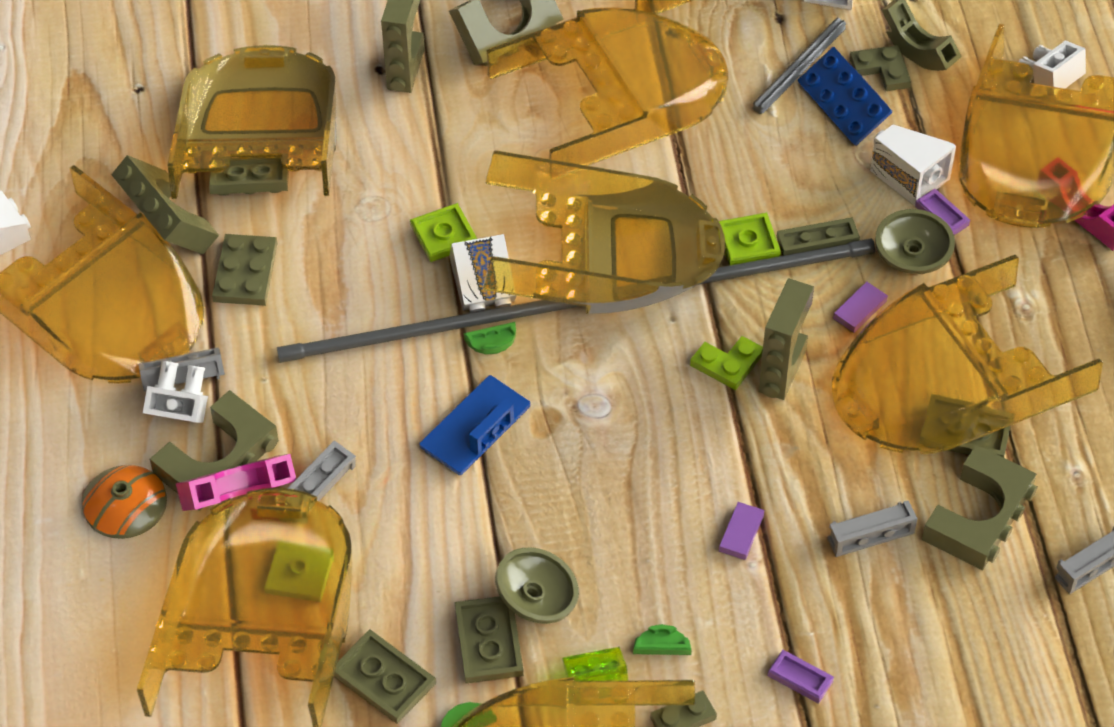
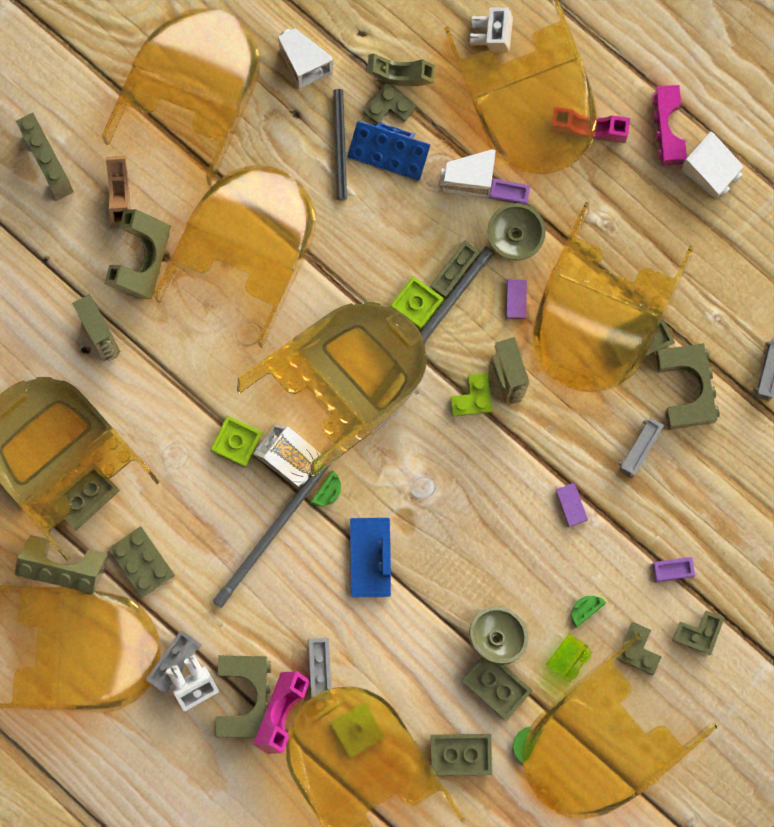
camera: 45 degrees left, 25 degrees up
orange dish [82,465,167,539] -> none

